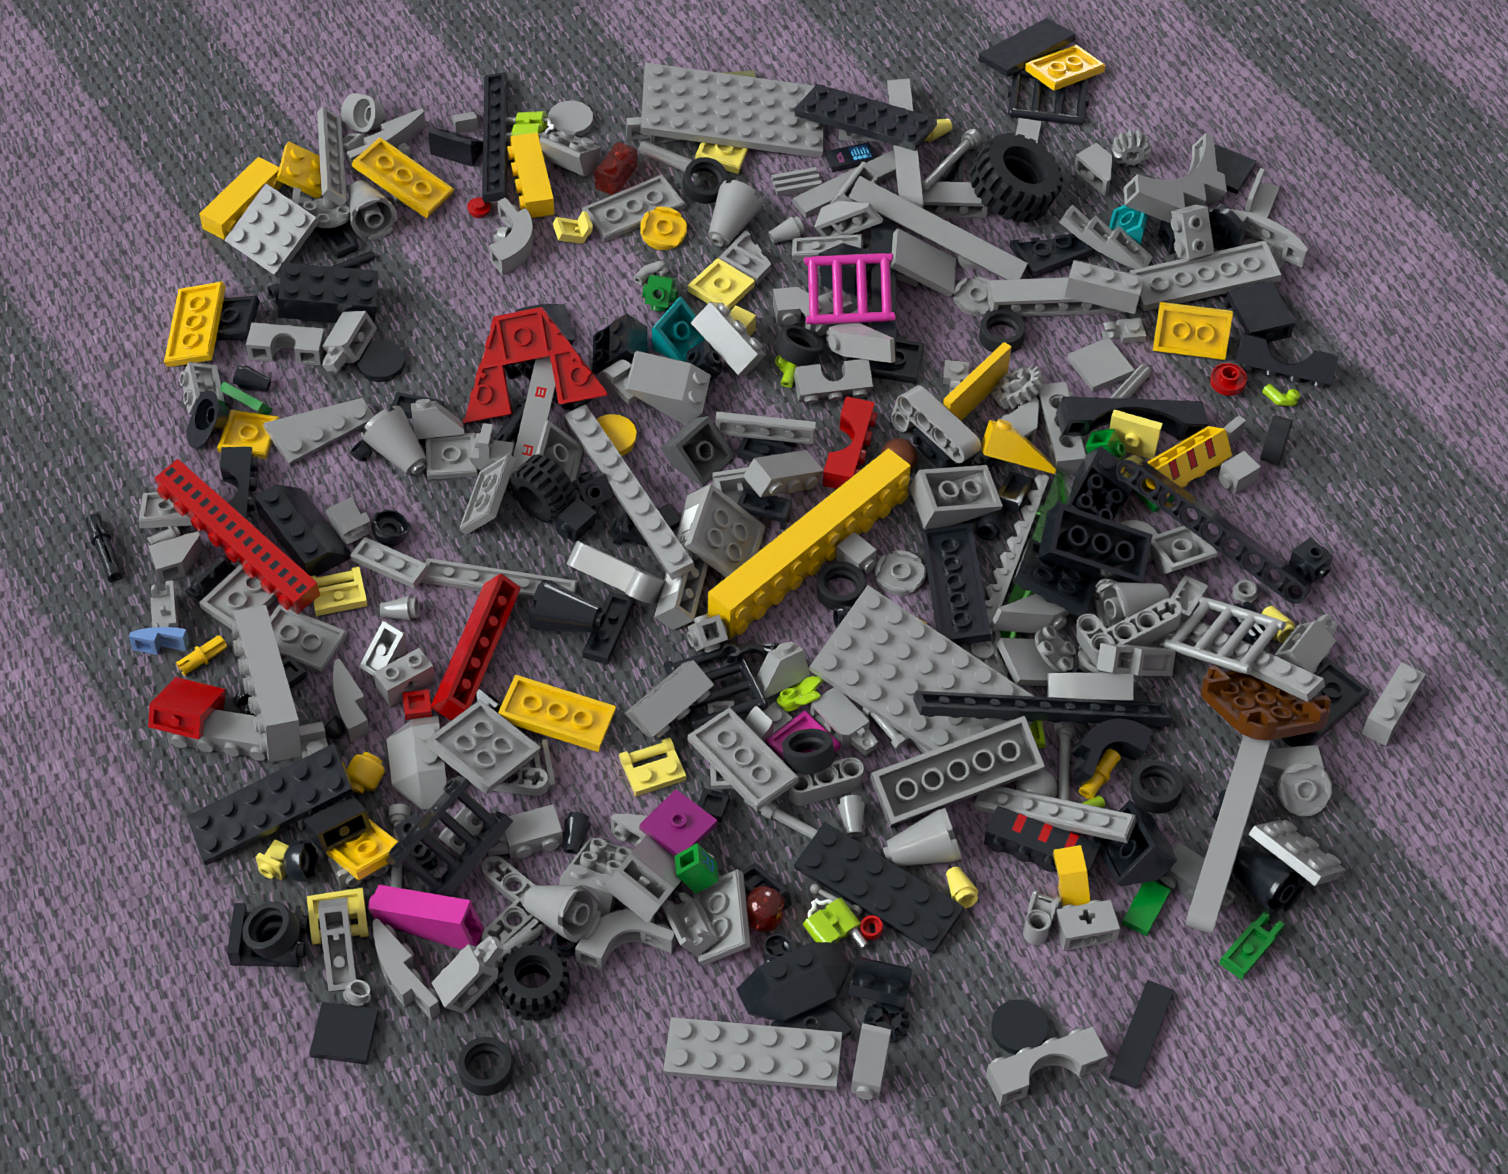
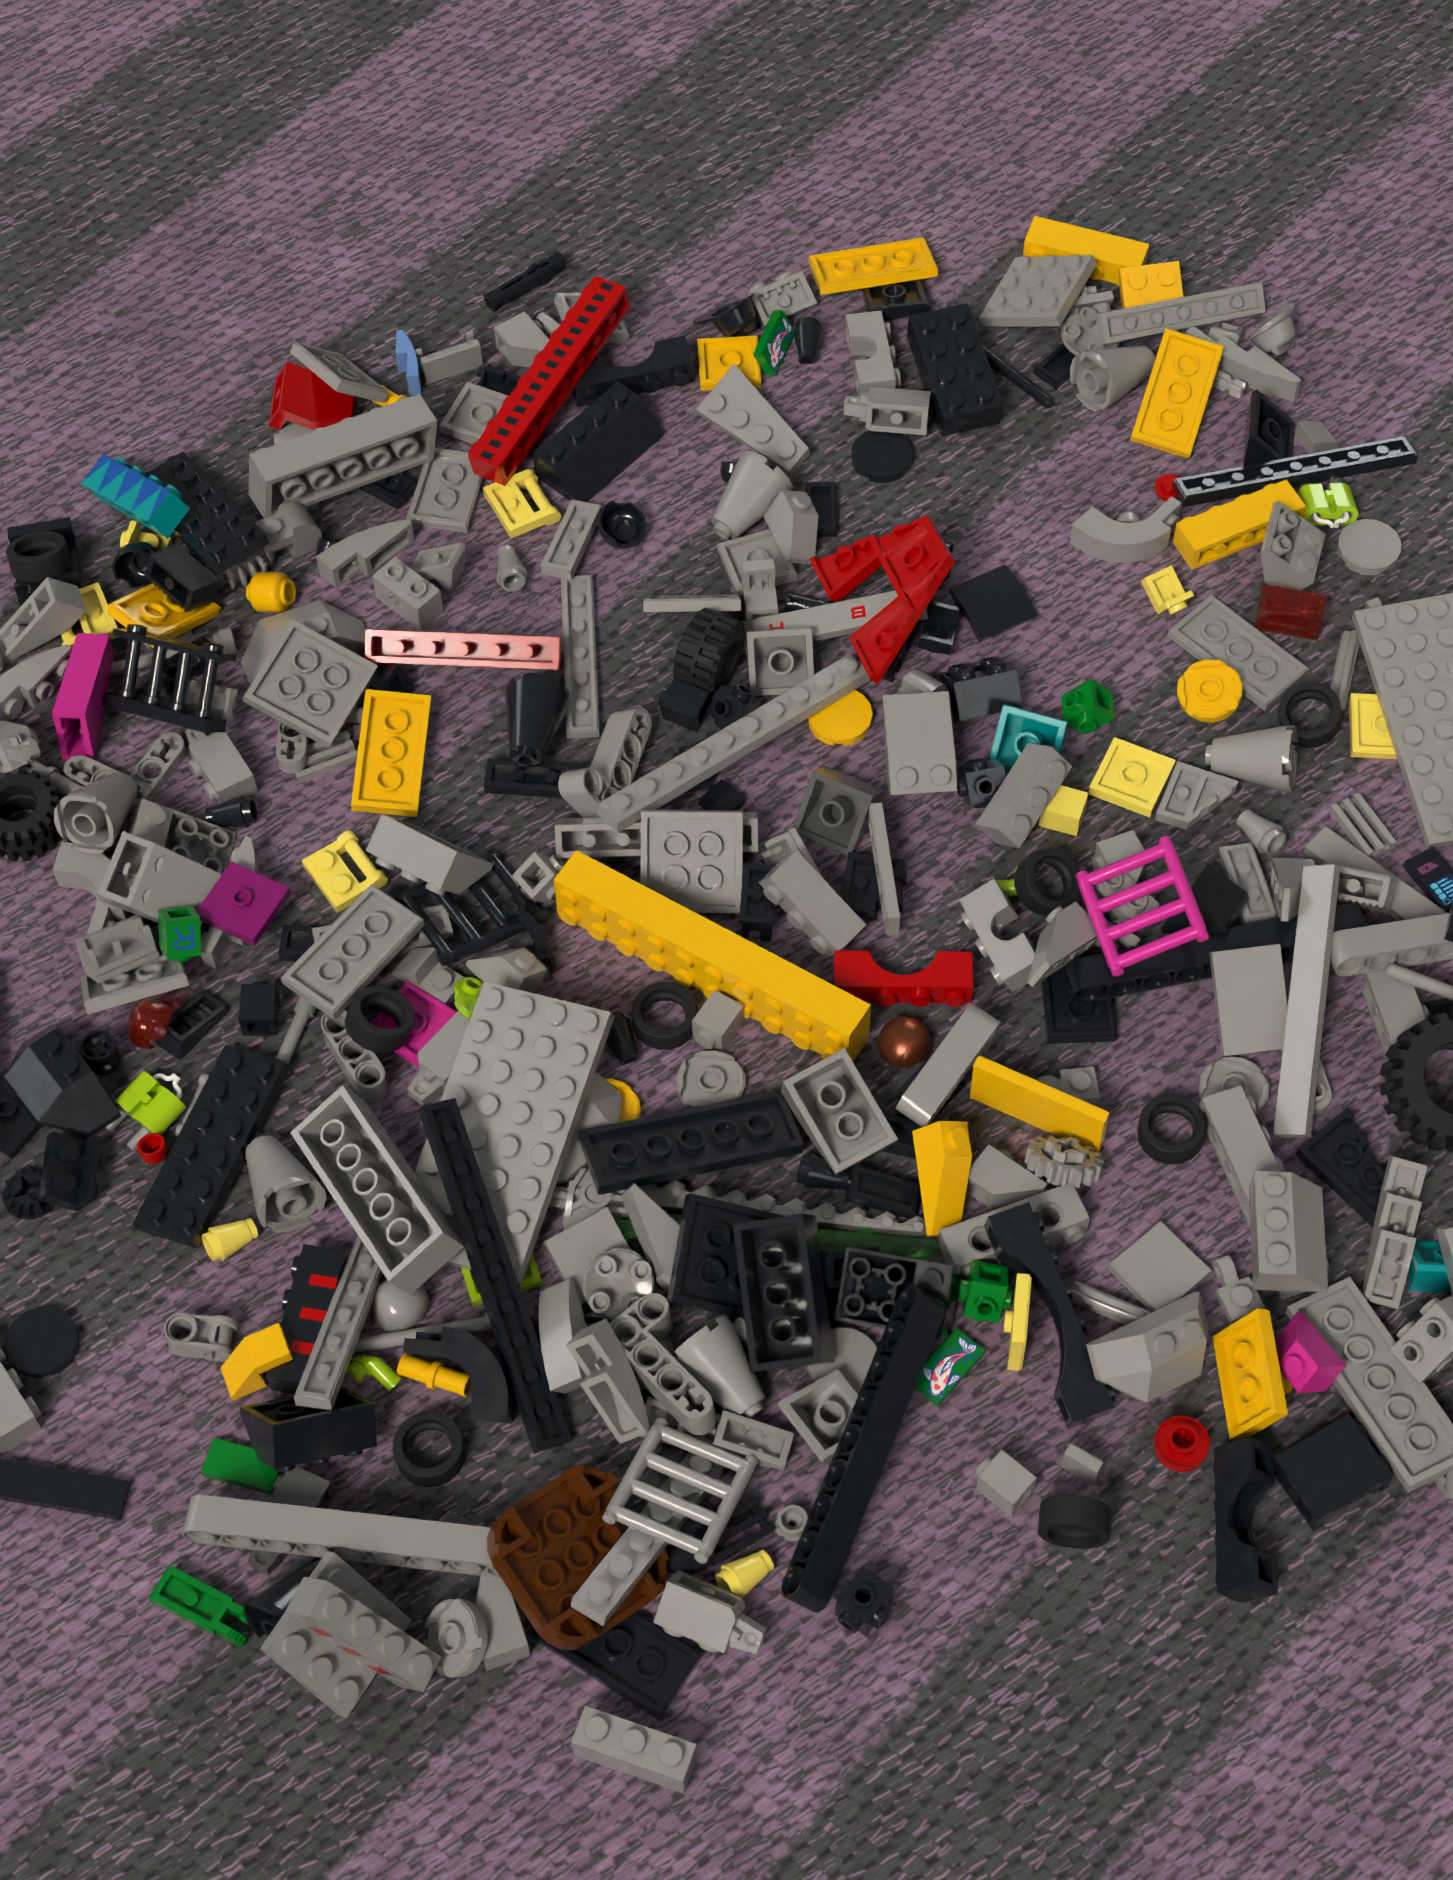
camera: 80 degrees right, 5 degrees up
light grey brick [325,497,370,544] -> none
red plate [402,689,432,720] -> none
light grey arm [633,261,669,285] -> none
light grey cone [838,795,865,837] -> none
light grey brick [1054,900,1120,951] -> none
yellow brick [1146,426,1232,497] -> none
lime arm [1262,384,1300,406] -> none
none -> teal brick [81,454,190,539]
none -> black brick [238,981,280,1036]
none -> light grey brick [285,1577,441,1692]
none -> light grey tile [290,342,388,403]
none -> light grey wedge [1086,1292,1209,1403]
none -> dark pink slope [1277,1312,1346,1394]

